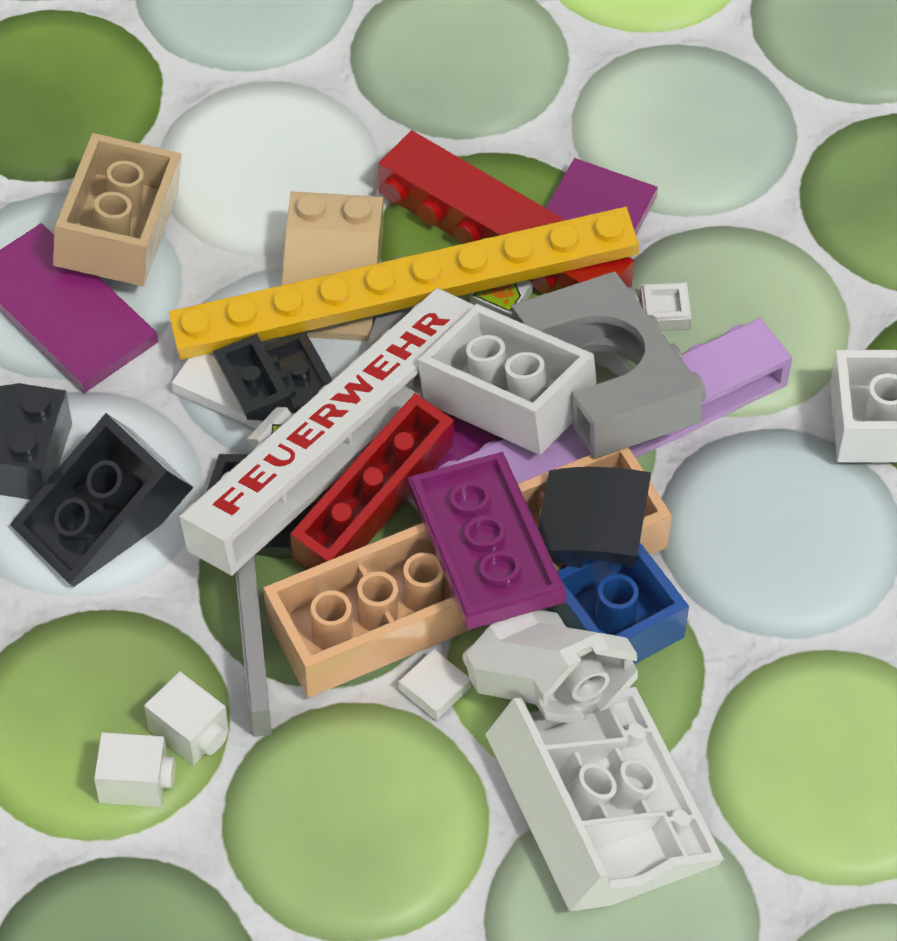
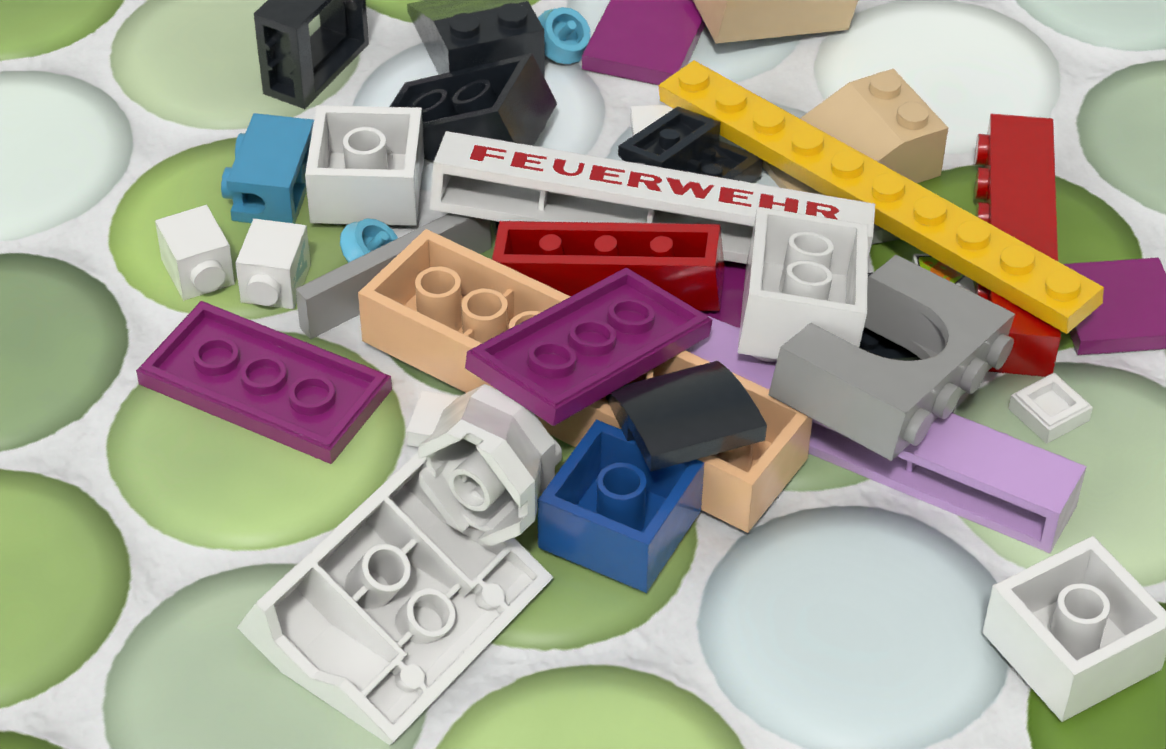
camera: 60 degrees right, 10 degrees down
none -> magenta tile [136,301,392,464]
none -> dark azure brick [221,113,314,224]
none -> white brick [305,105,424,226]
none -> medium azure hat [340,218,398,263]
none -> medium azure hat [538,7,591,65]

